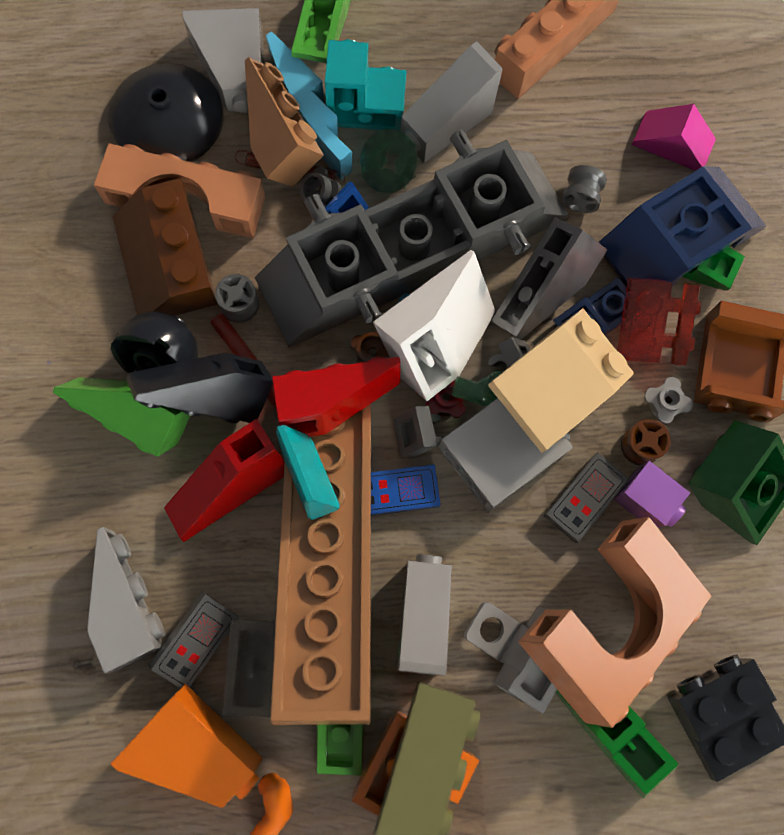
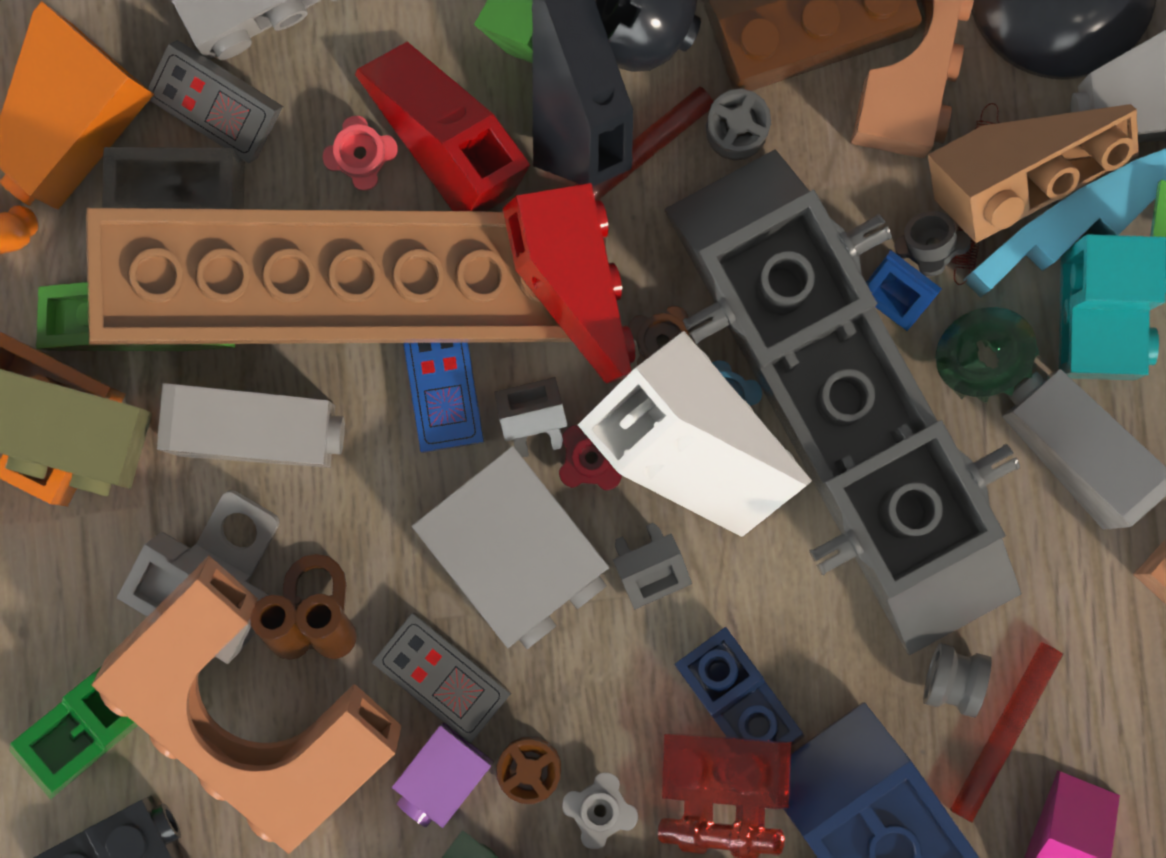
camera: 100 degrees right, 10 degrees up
teal slope [276,425,340,520] -> none
clear green arm [451,370,503,406] -> none
tan slope [488,308,634,453] -> none
flat silver slope [491,217,607,339] -> none
none -> reddish brown piece [250,554,357,660]
none -> coral plate [323,116,398,191]
none -> clear red bar [950,642,1064,823]

